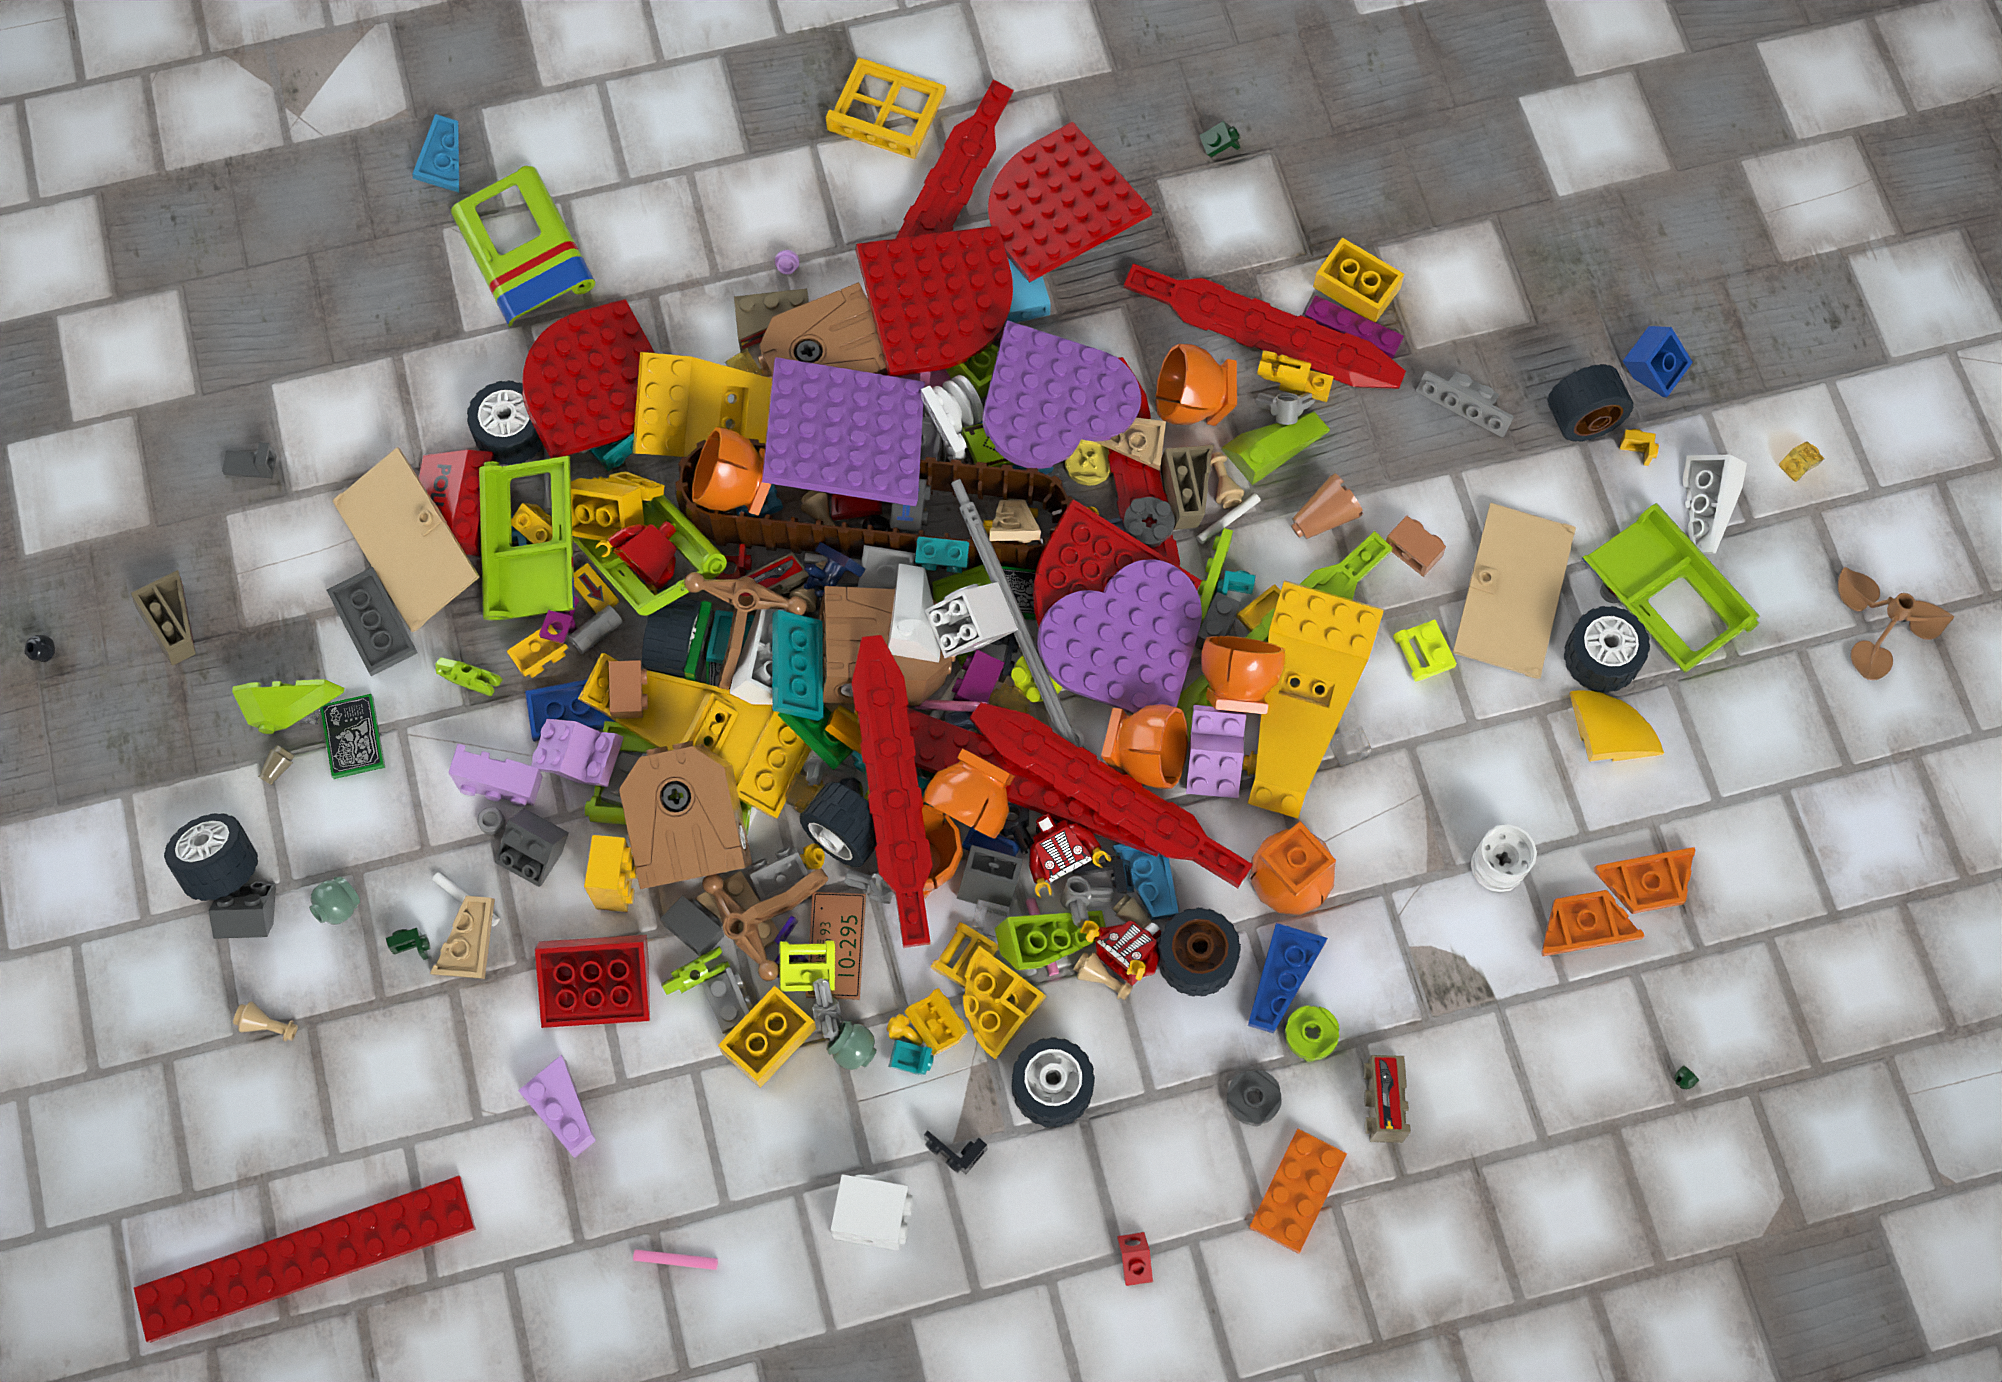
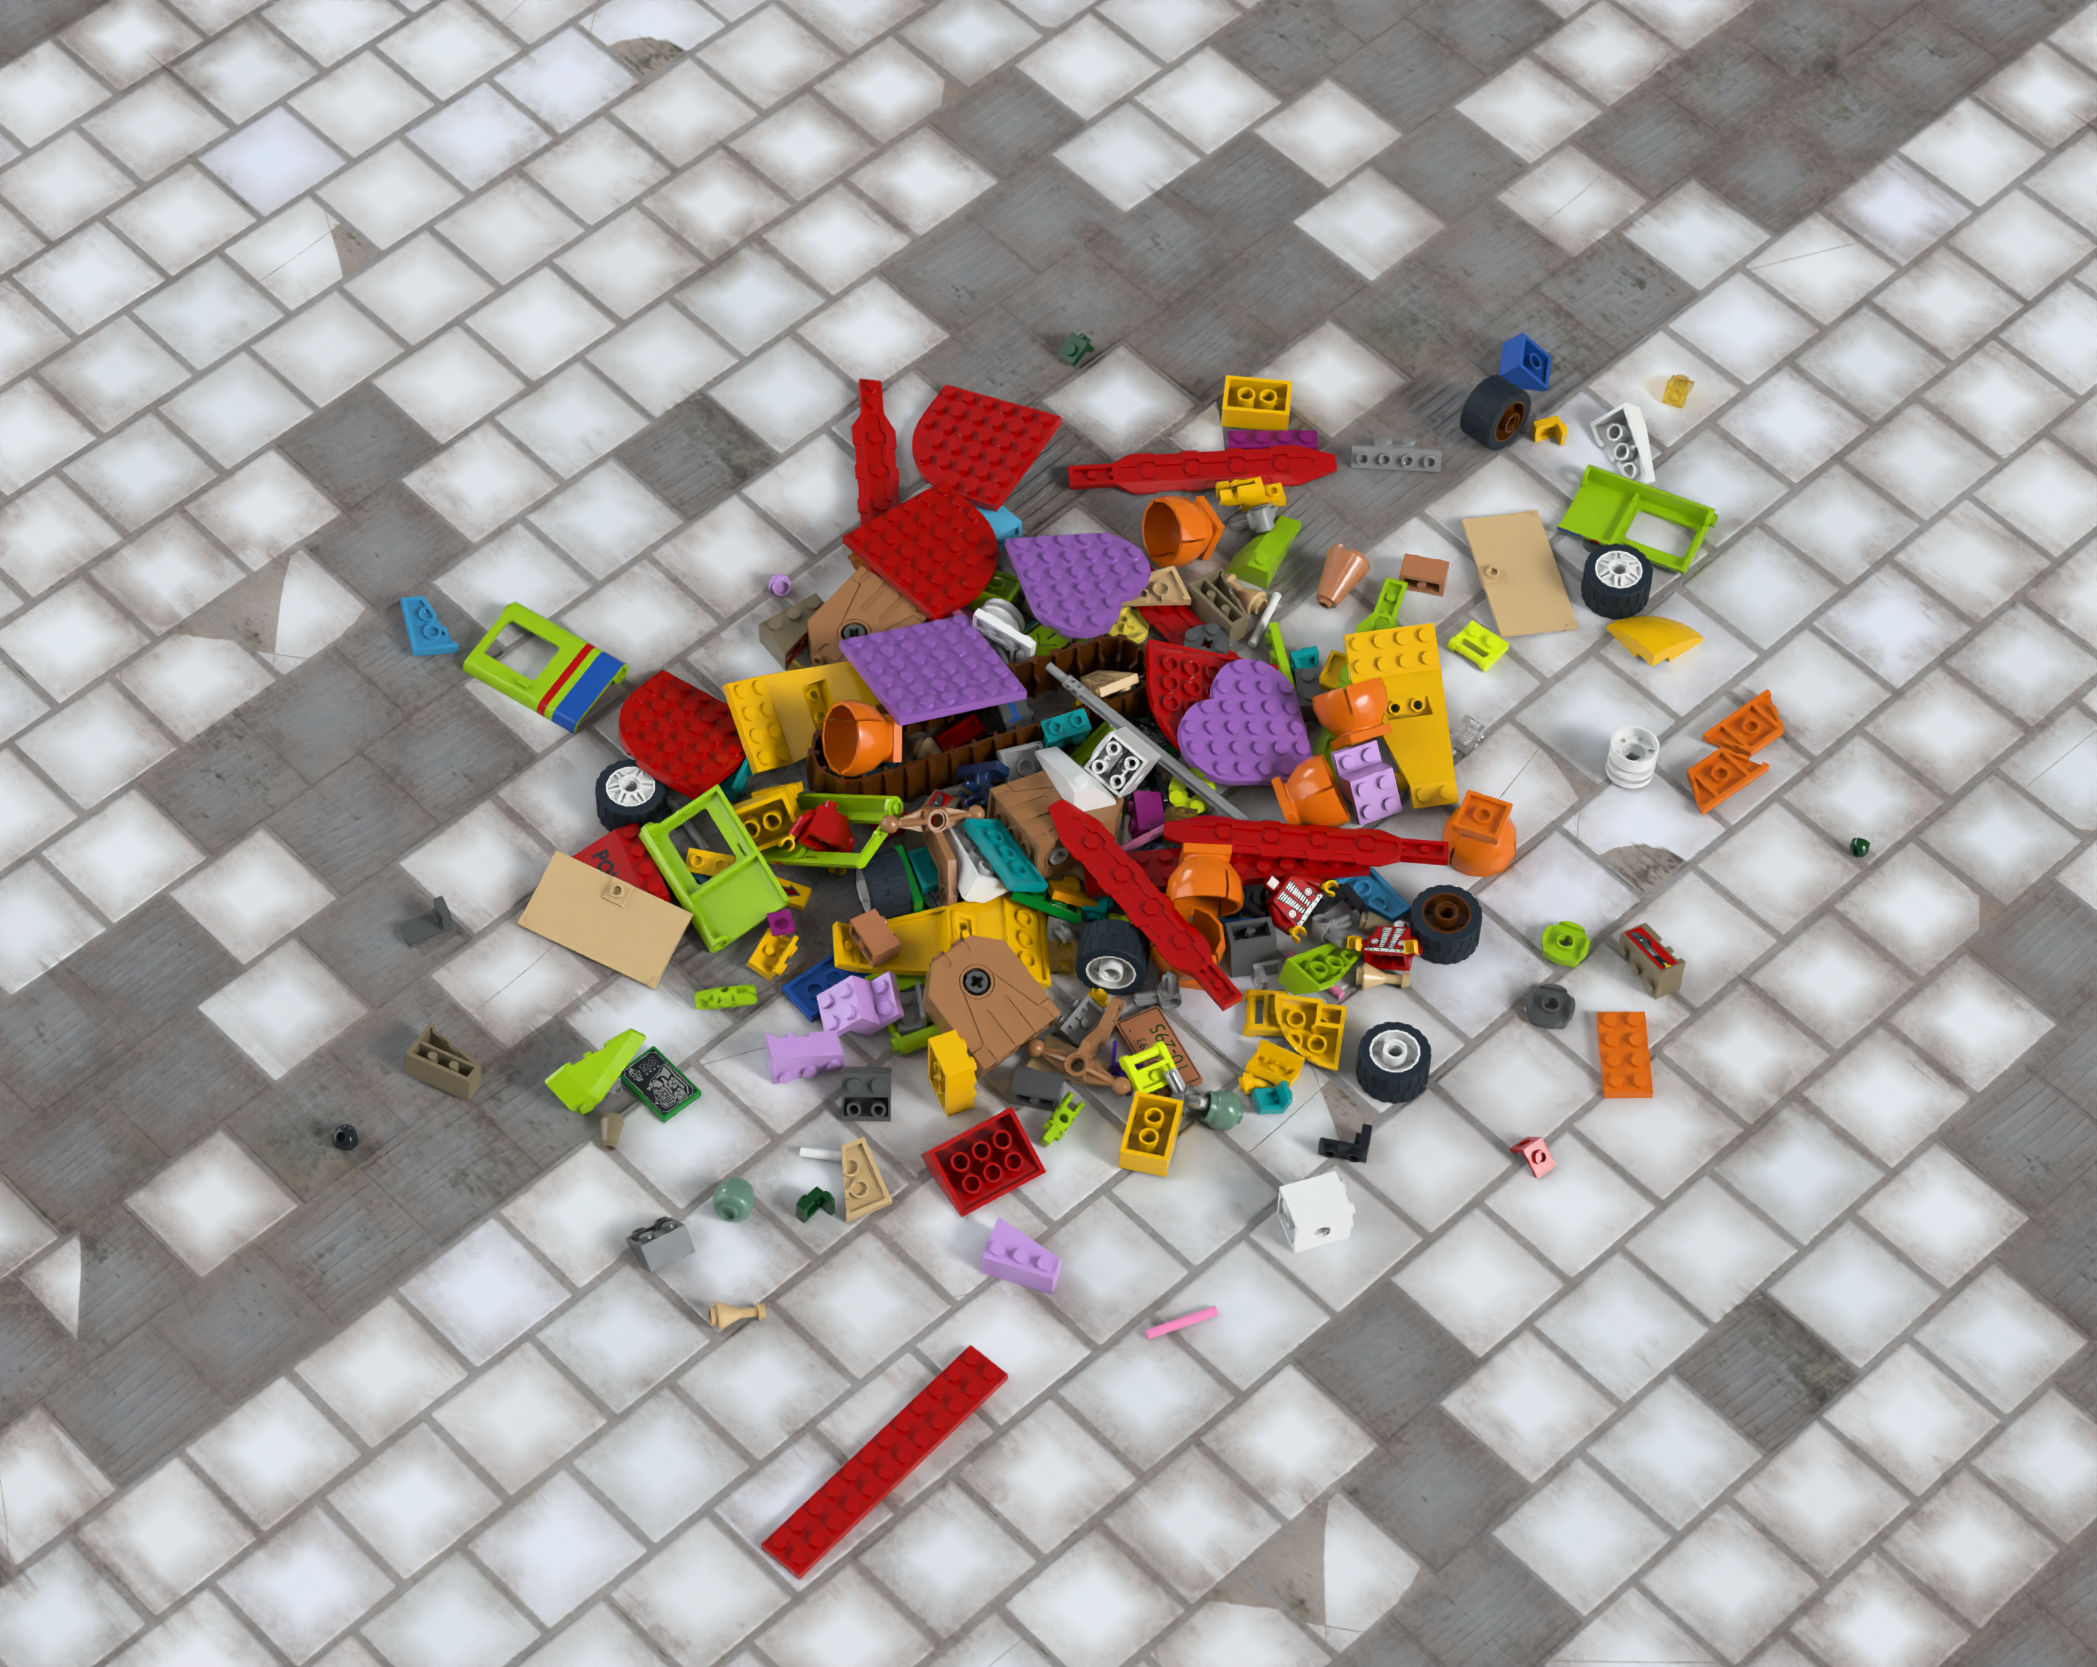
camera: 30 degrees left, 15 degrees down
black wheel [164,813,258,901] -> none
dark grey plate [326,567,418,676] -> none
light grey tile [477,807,505,835] -> none
light grey axle [568,605,623,654] -> none
light grey bracket [701,967,753,1034] -> none
yellow window [826,57,946,159] -> none
blue wing [1248,923,1328,1034] -> none
medium nougat plant [1838,567,1954,680] -> none

